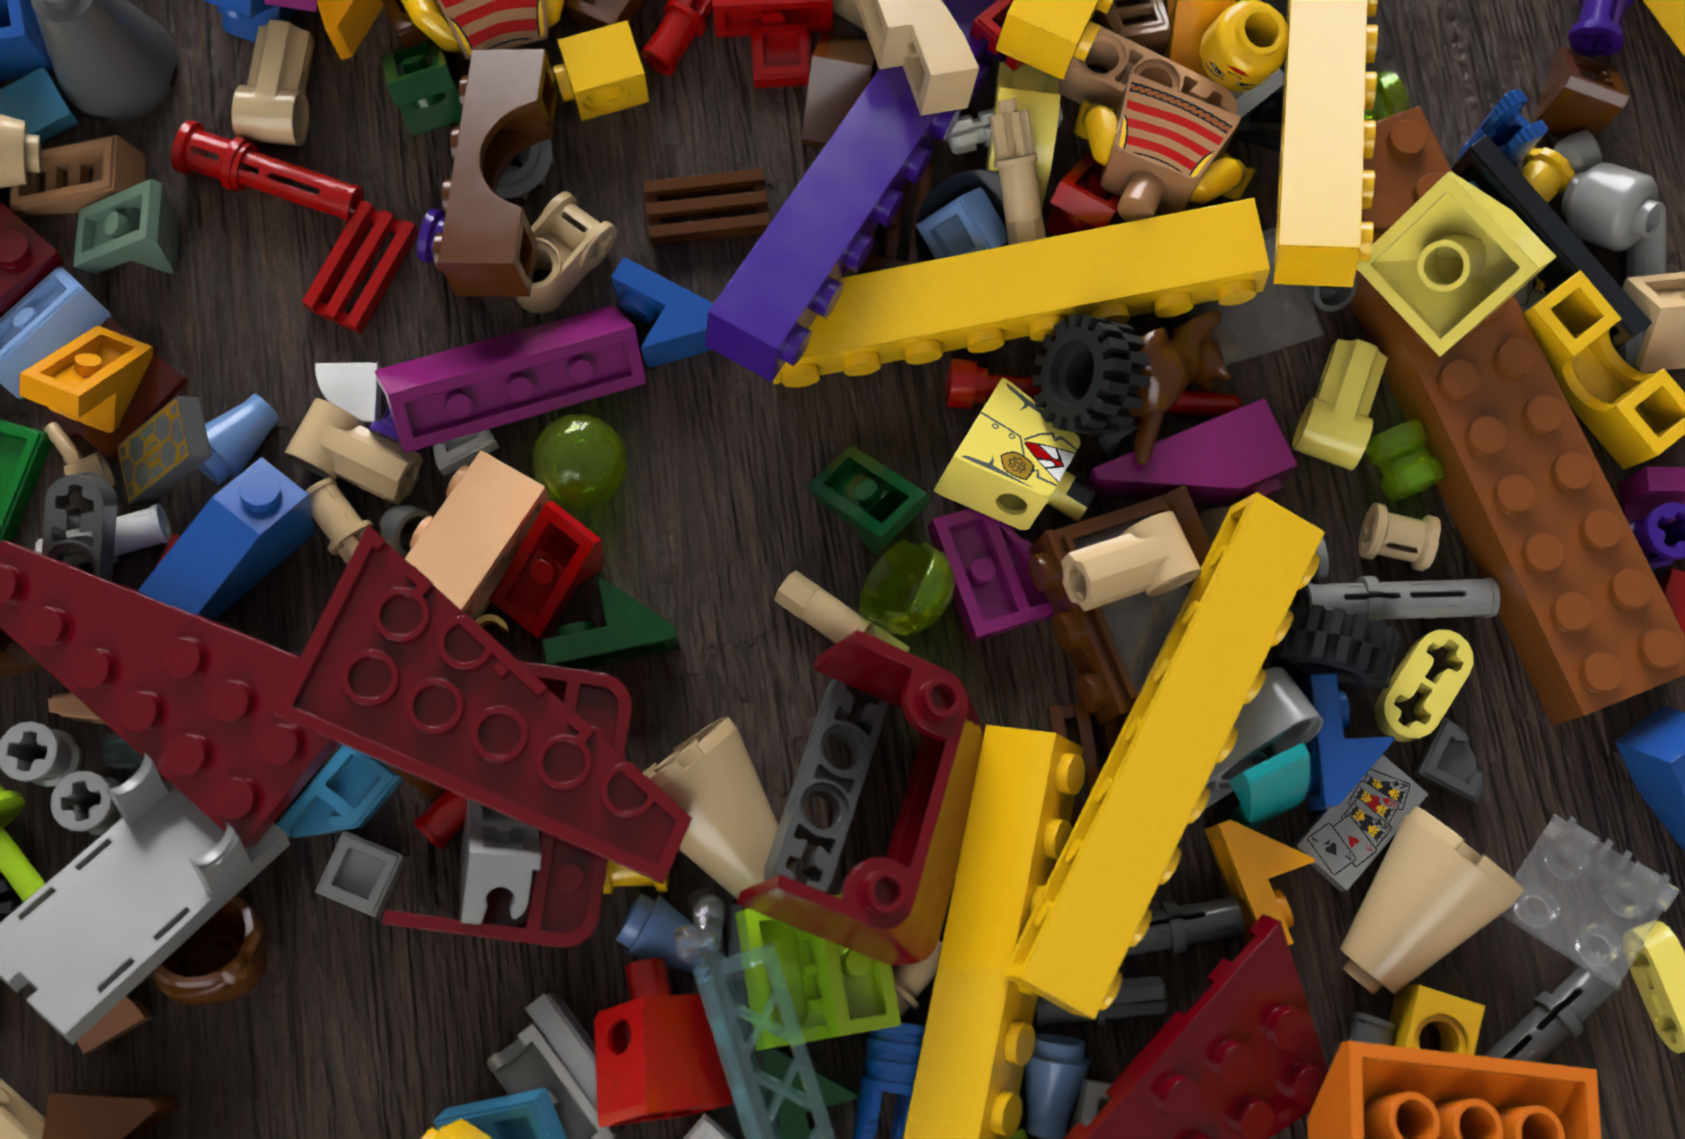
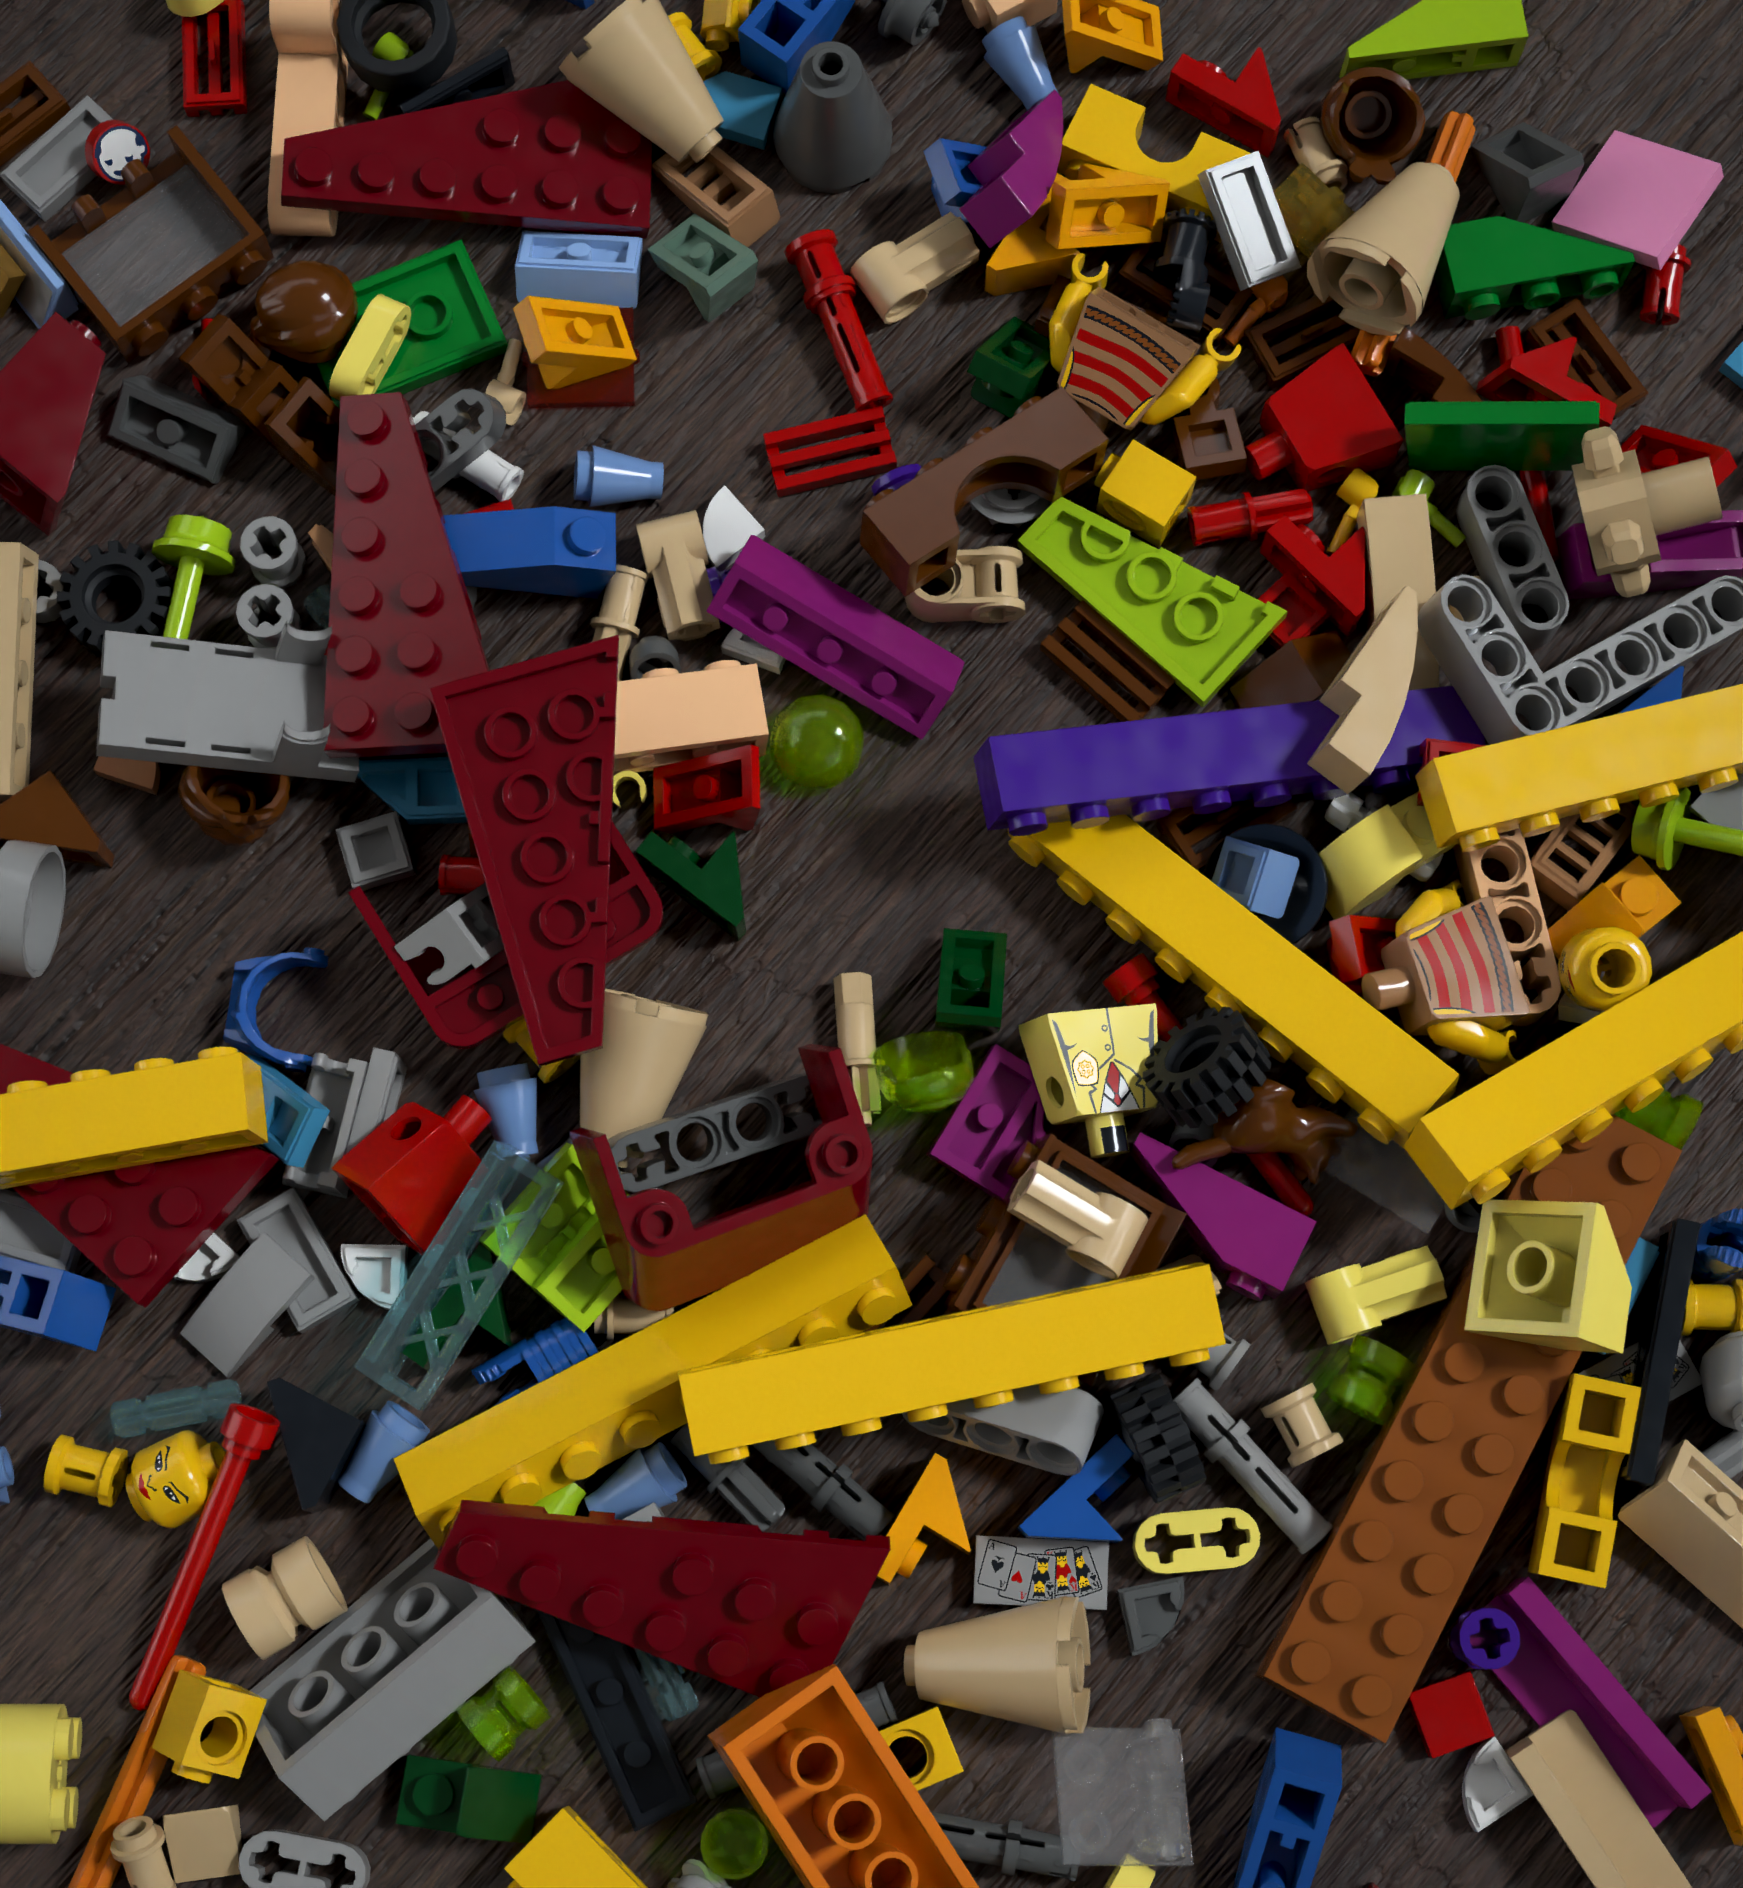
camera: 55 degrees right, 0 degrees up
dark grey tile [116,396,212,505] -> none
blue slope [611,257,714,367] -> none
clear arm [673,888,726,963] -> none
tan piece [989,98,1046,245] -> none
teal slope [1227,742,1311,829] -> none
none -> blue helmet [223,947,329,1073]
none -> lime wing [1018,497,1288,708]

